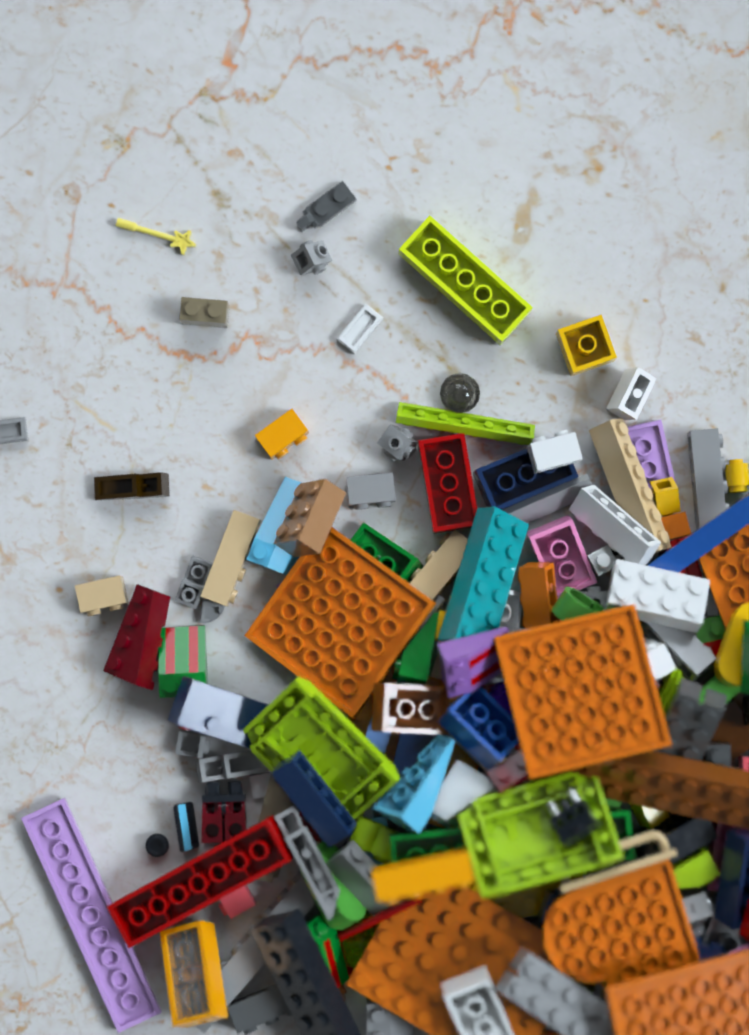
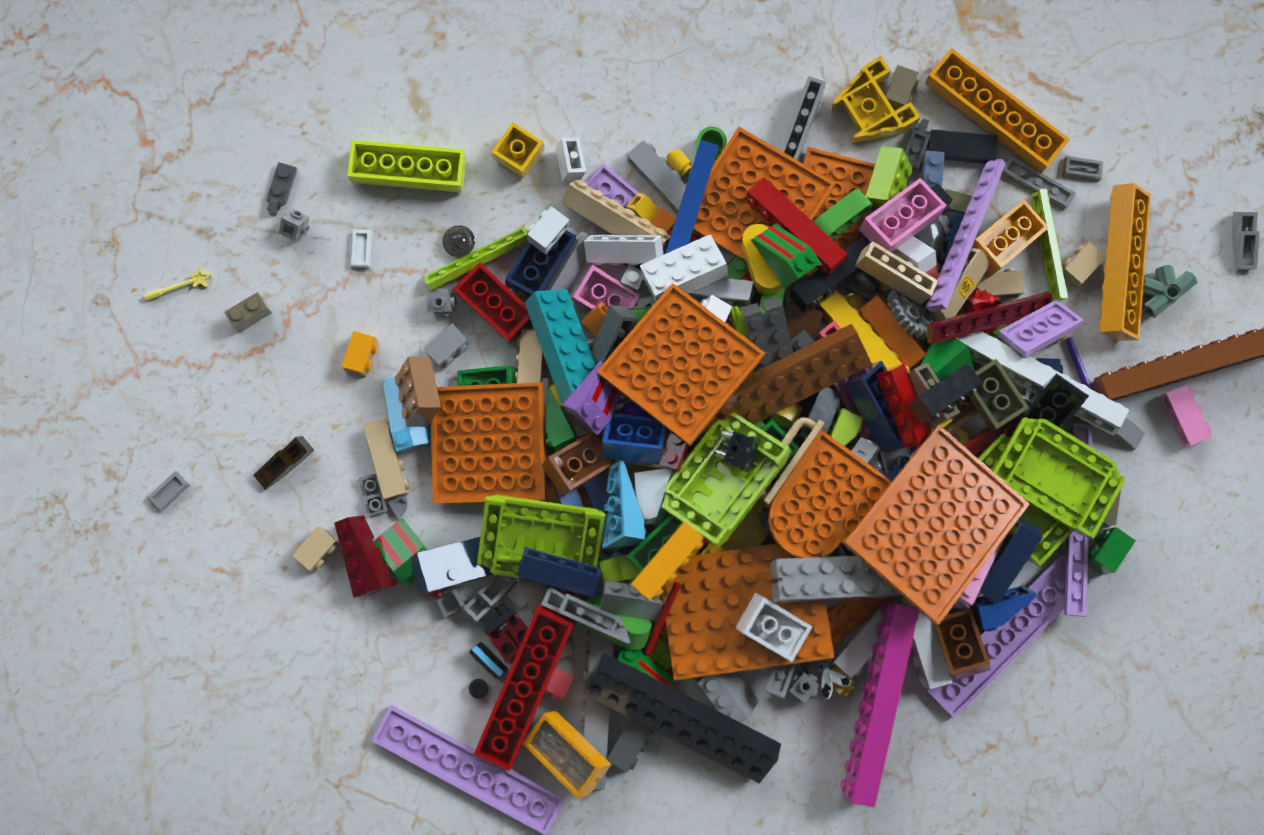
camera: 40 degrees left, 5 degrees down
none -> dark grey brick [591,305,637,364]

